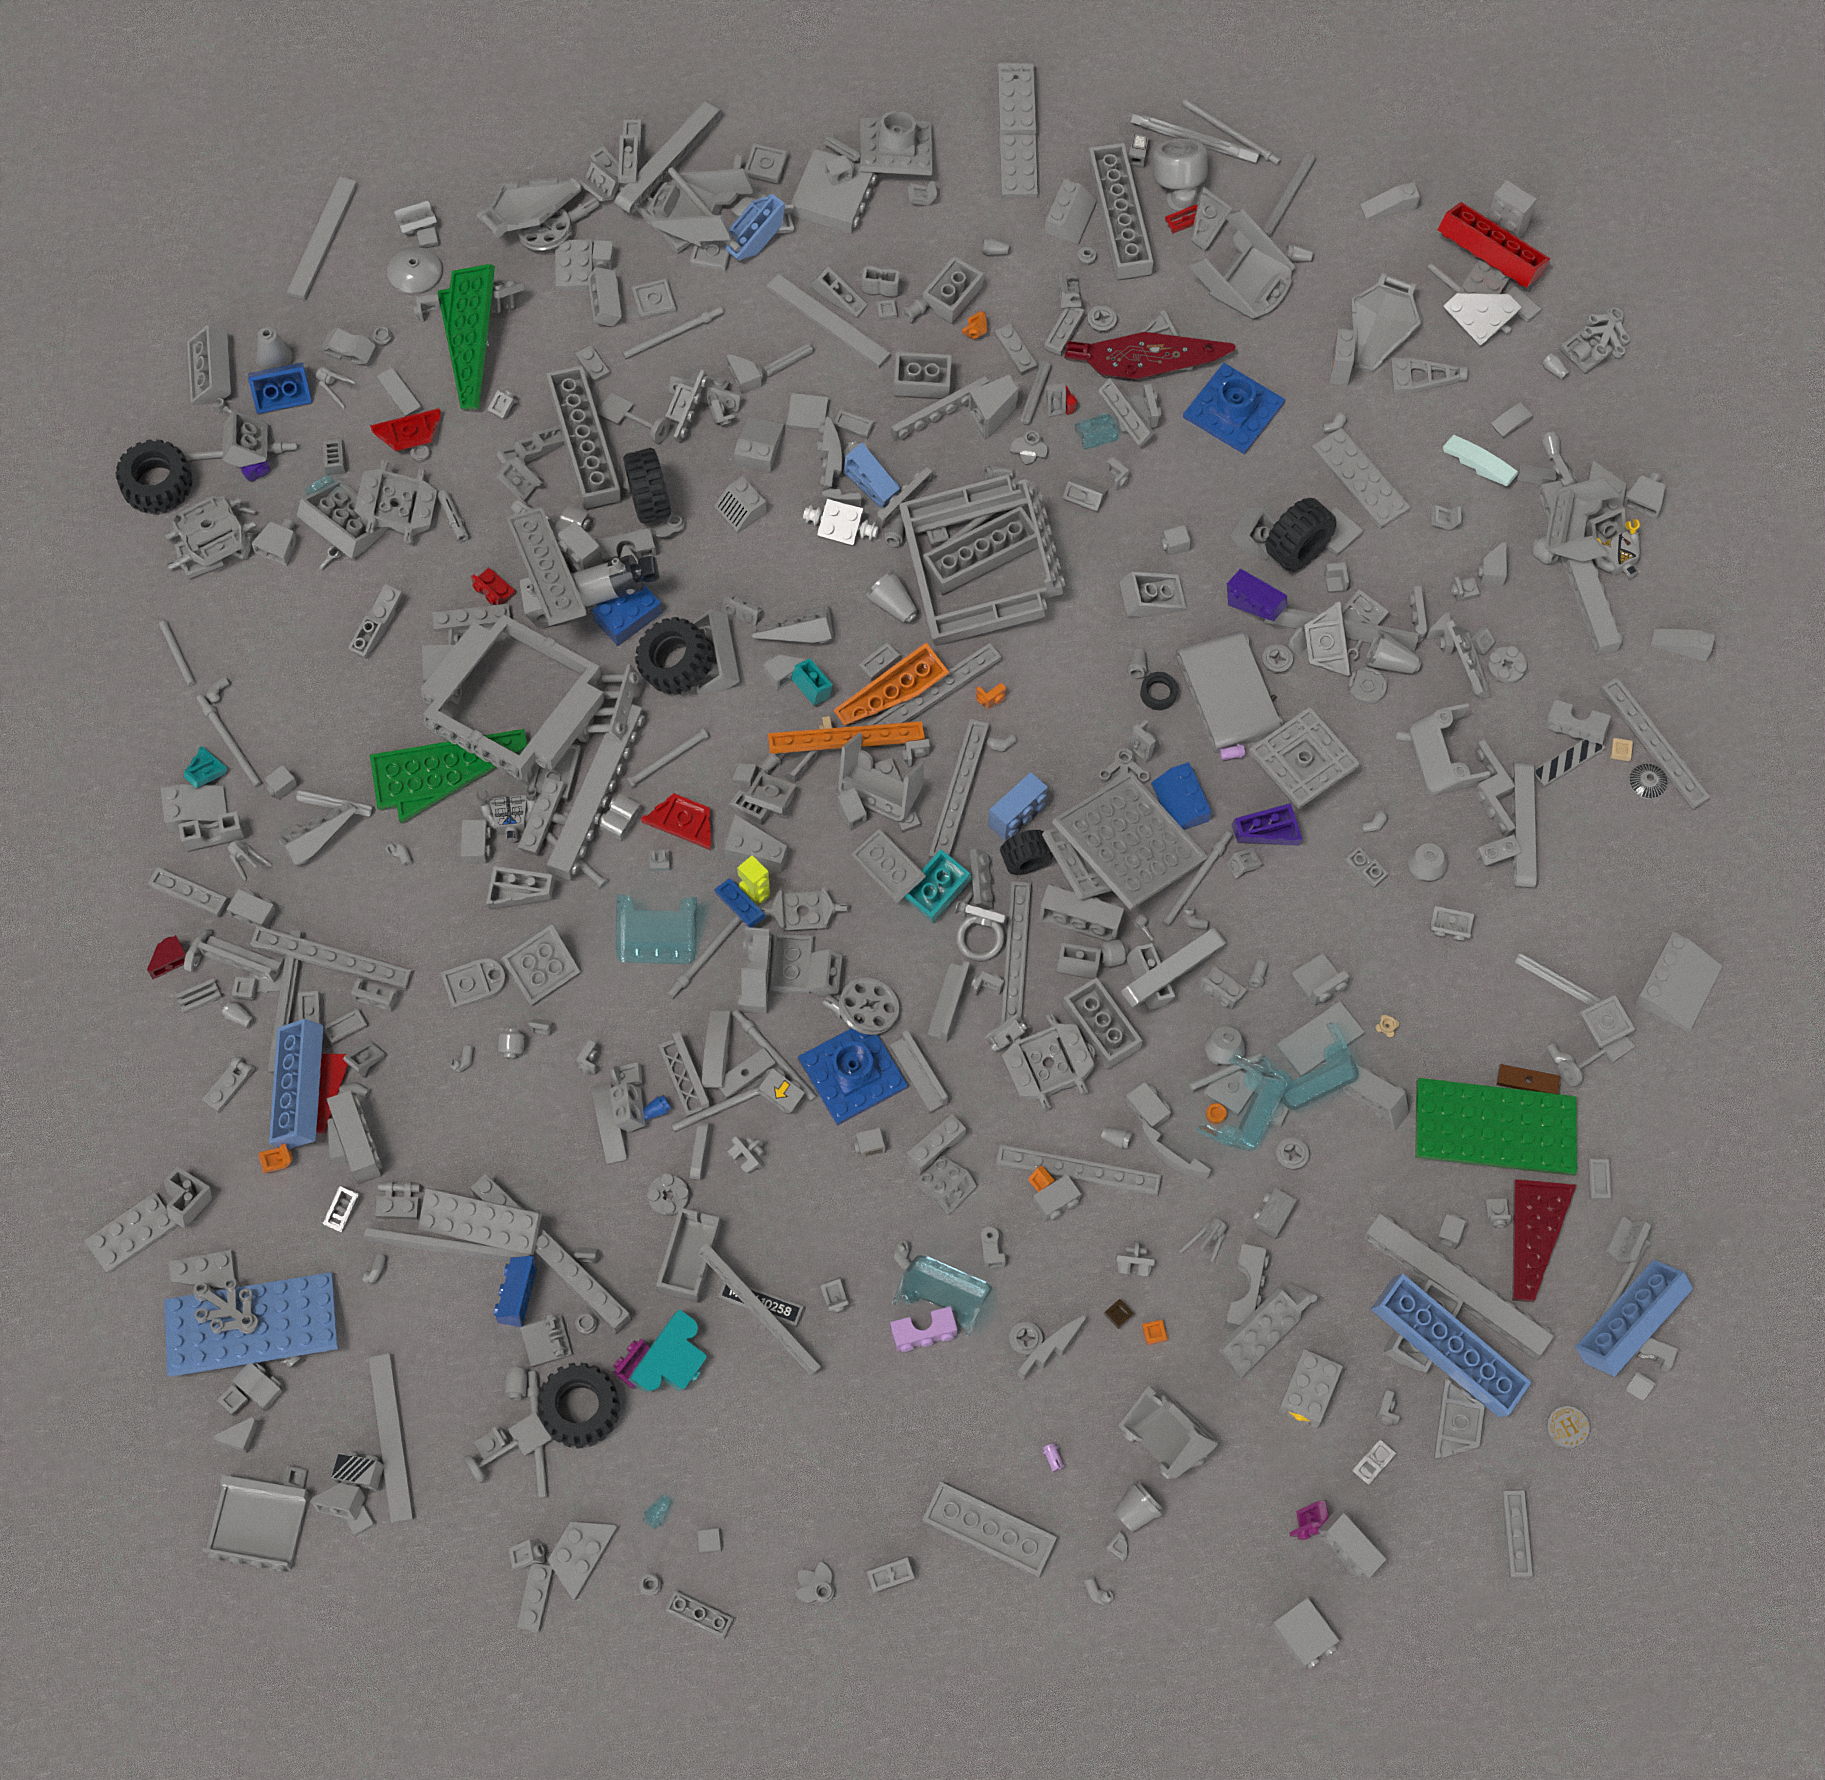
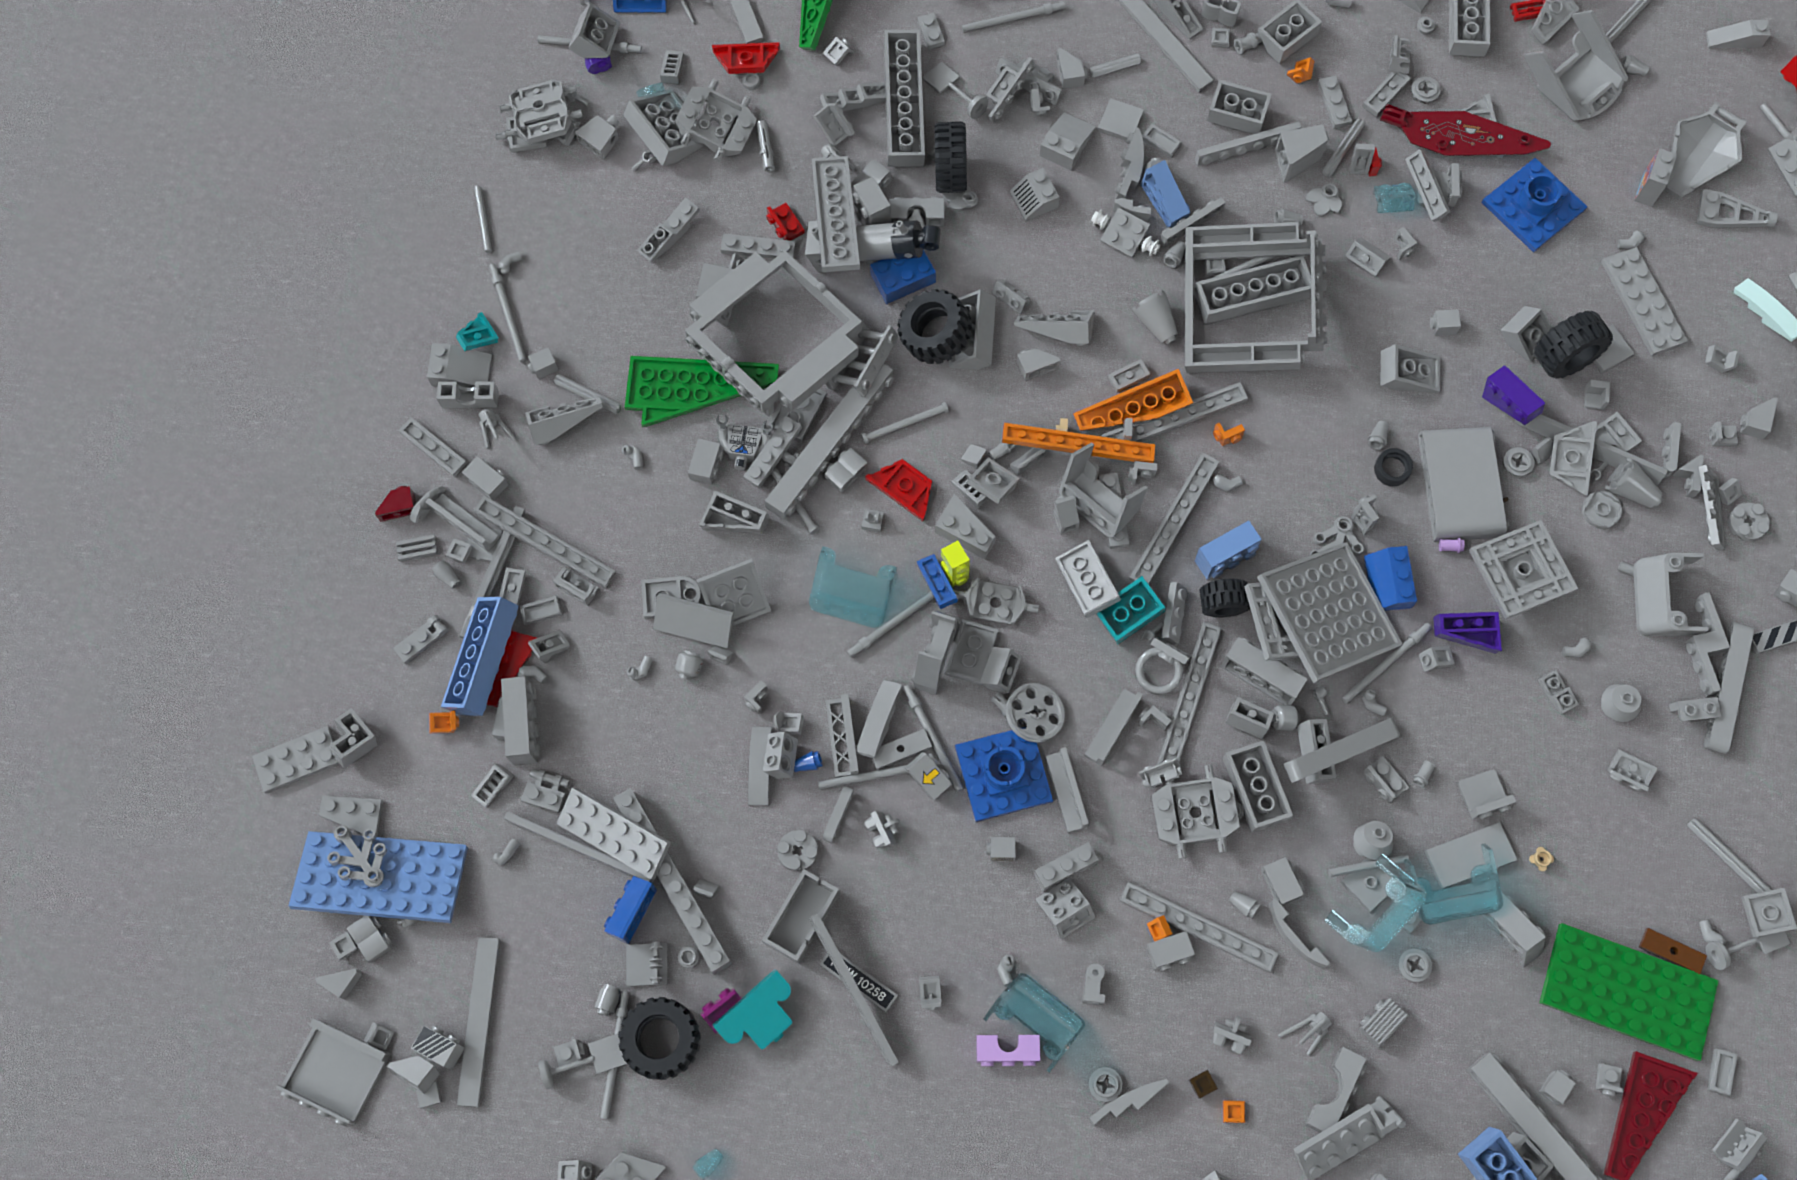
camera: 20 degrees right, 5 degrees up
black tyre [115,439,192,514] -> none
teal brick [792,658,833,706] -> none
orange tile [1206,1103,1227,1125] -> none
none -> light grey tile [653,593,734,648]
none -> light grey tile [1123,418,1133,441]

